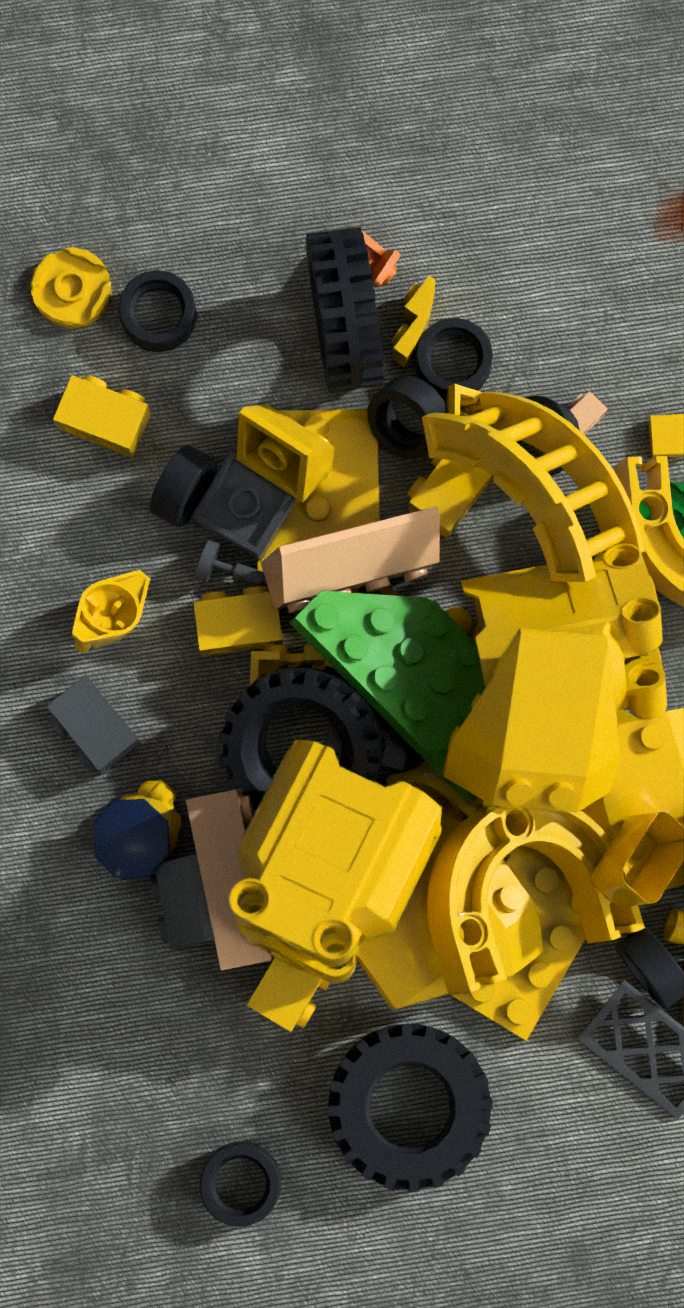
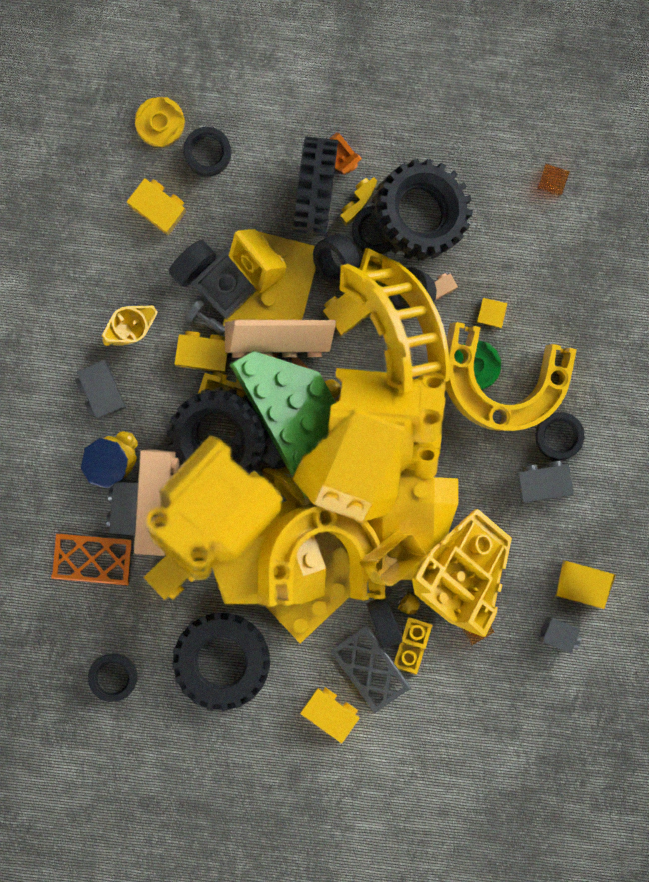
camera: 15 degrees right, 5 degrees up
none -> orange window [51,534,132,585]
none -> yellow brick [300,687,360,743]
none -> black tyre [371,159,473,261]

